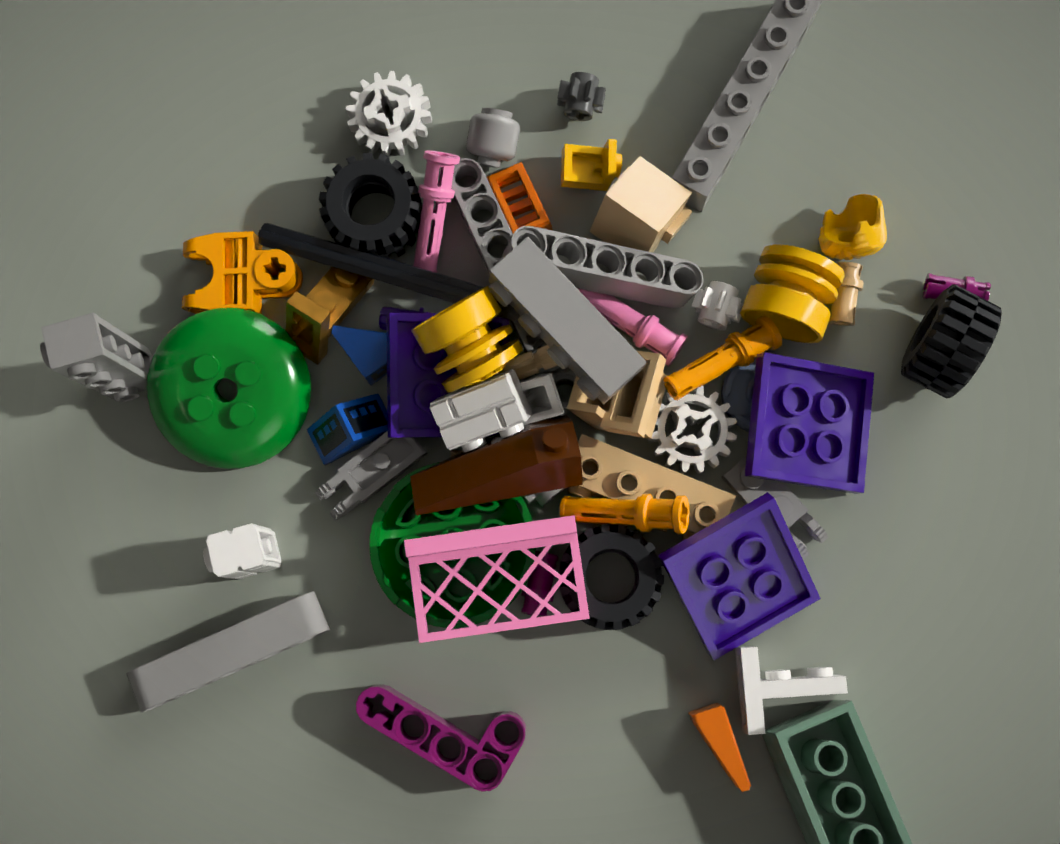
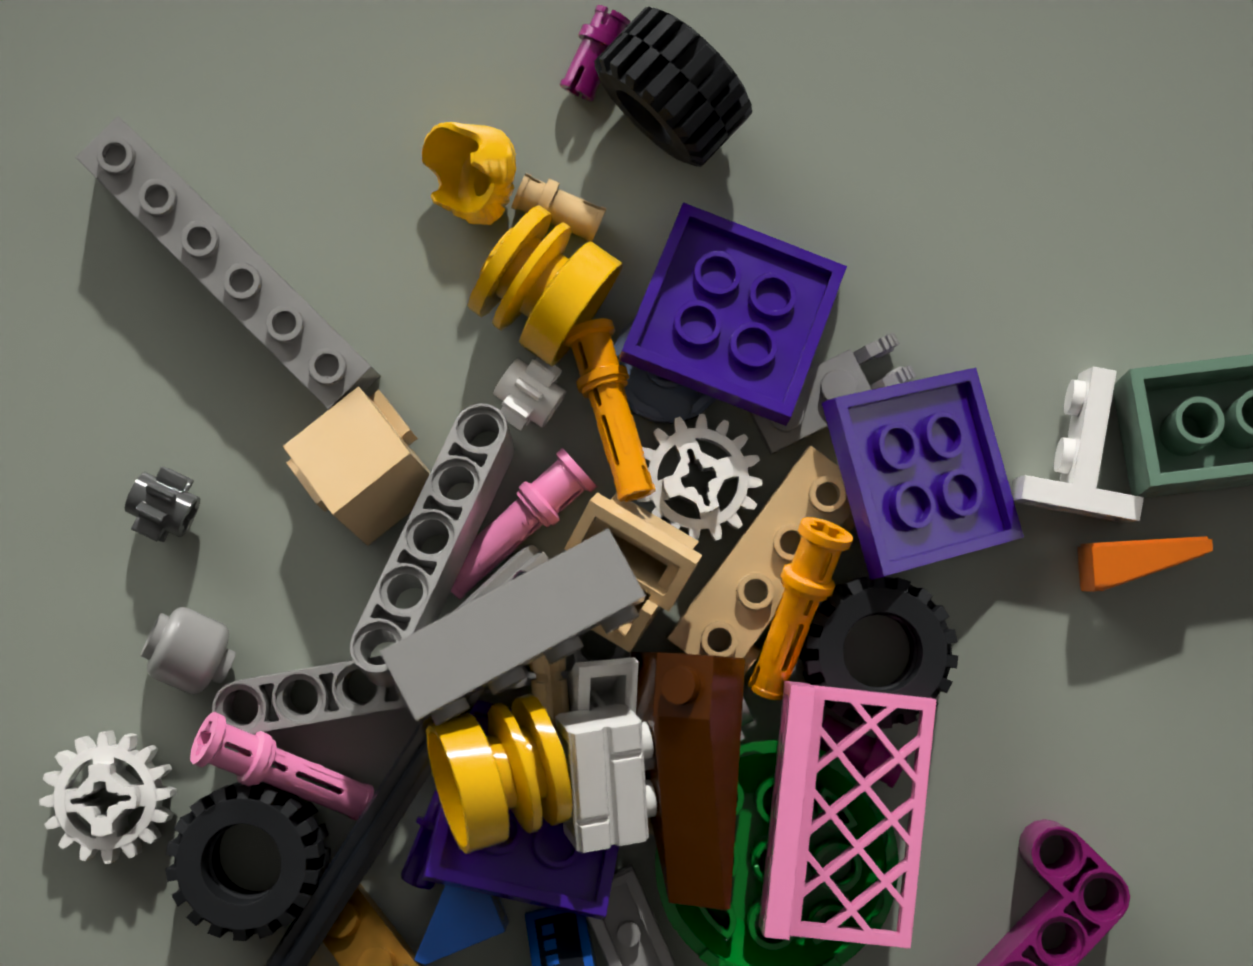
camera: 85 degrees left, 5 degrees up
orange slope [486,162,553,233] -> none
yellow bracket [561,139,622,191] -> none

